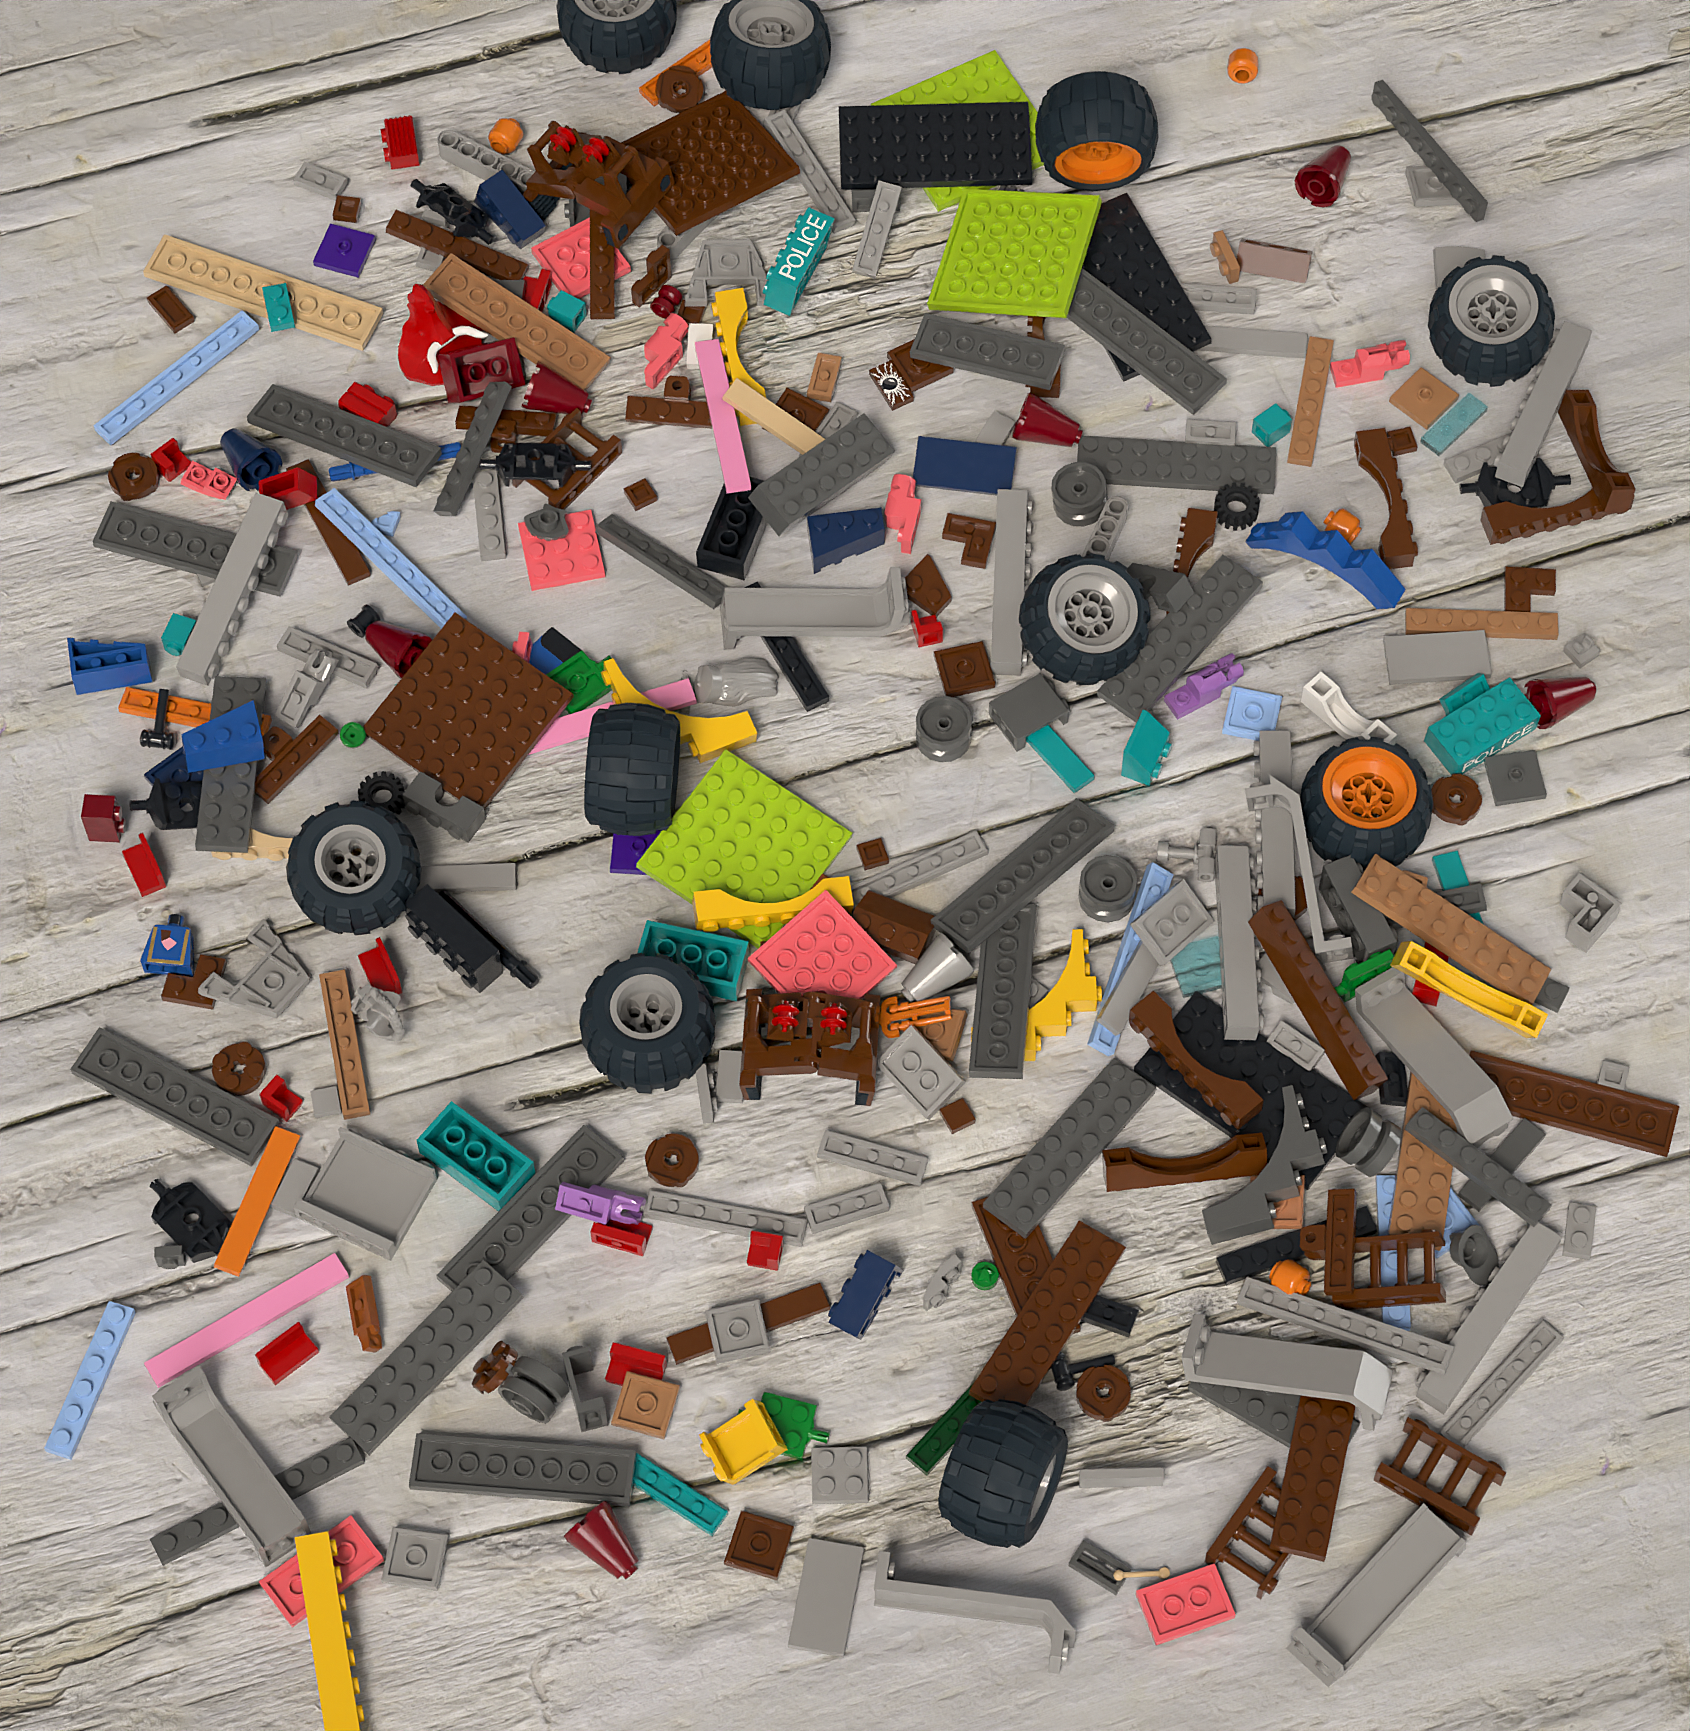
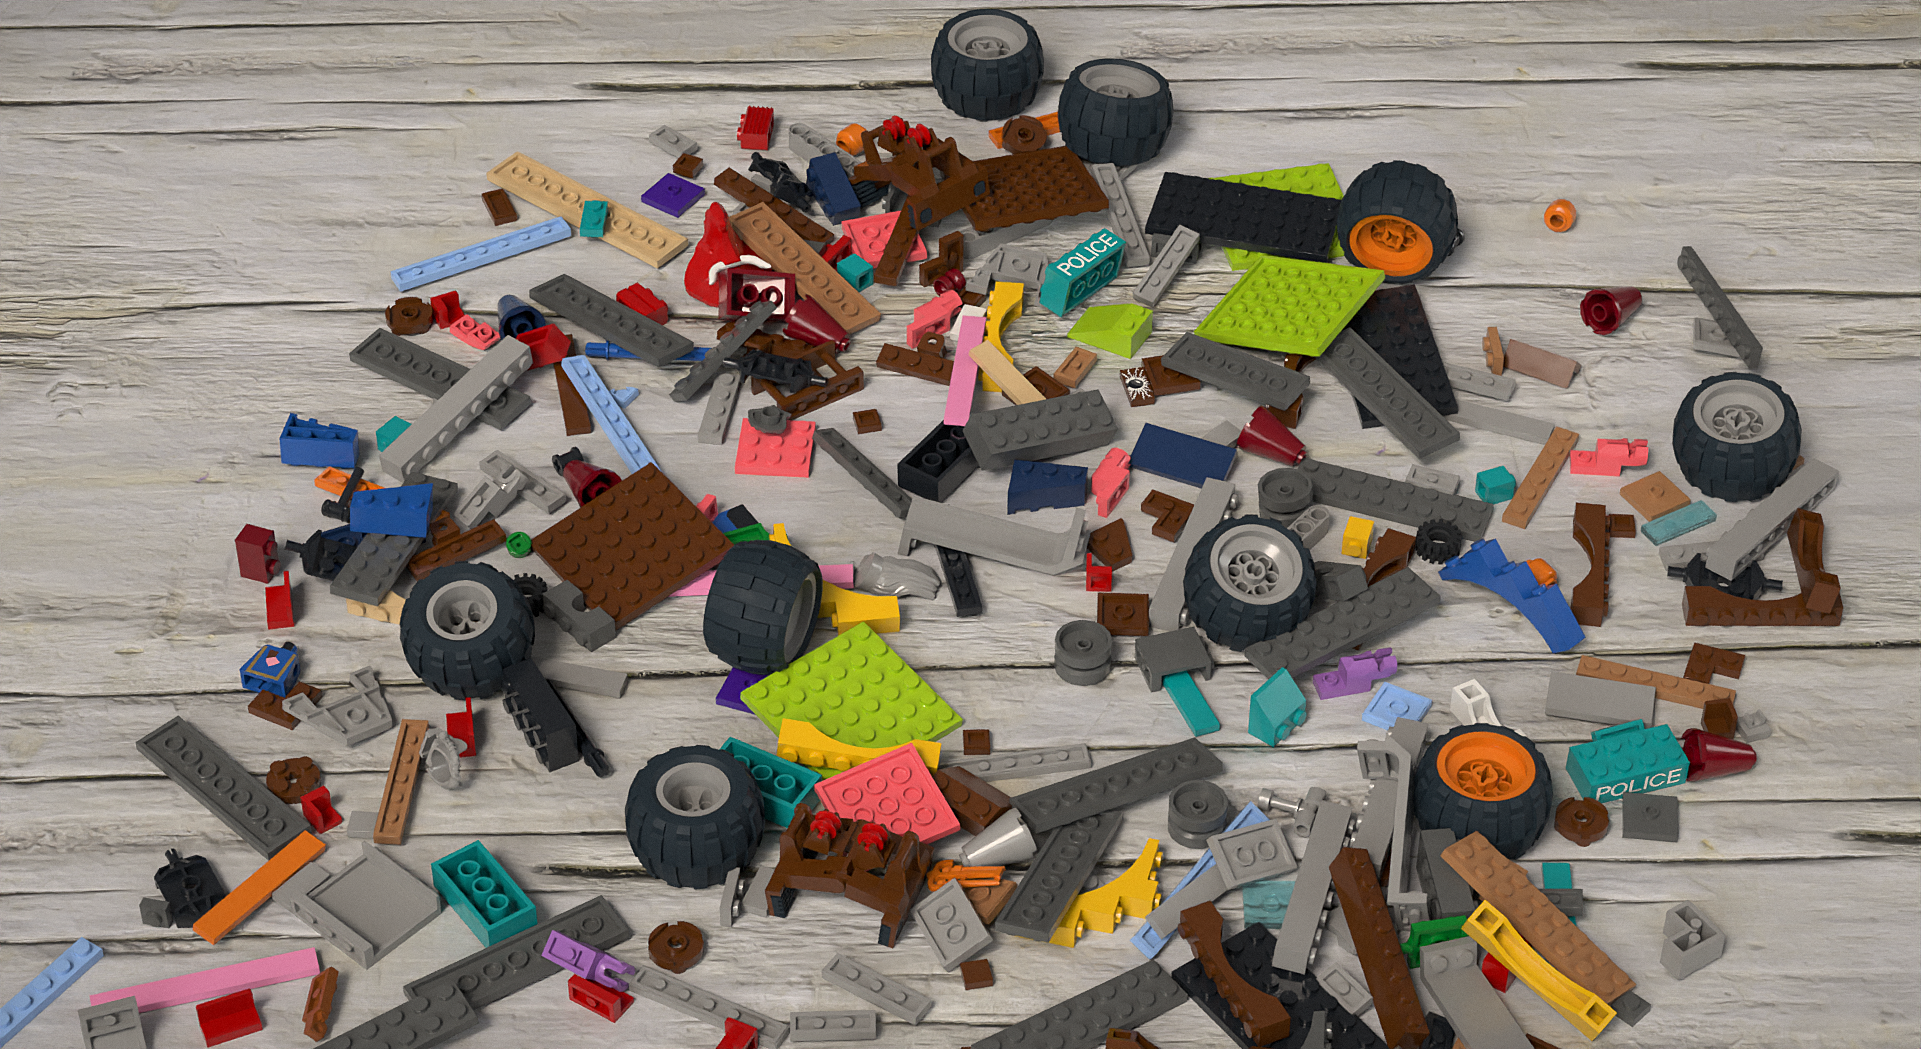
camera: 15 degrees right, 20 degrees down
none -> lime slope [1067,303,1153,359]
none -> yellow brick [1341,516,1374,559]
none -> reddish brown panel [1701,698,1738,739]

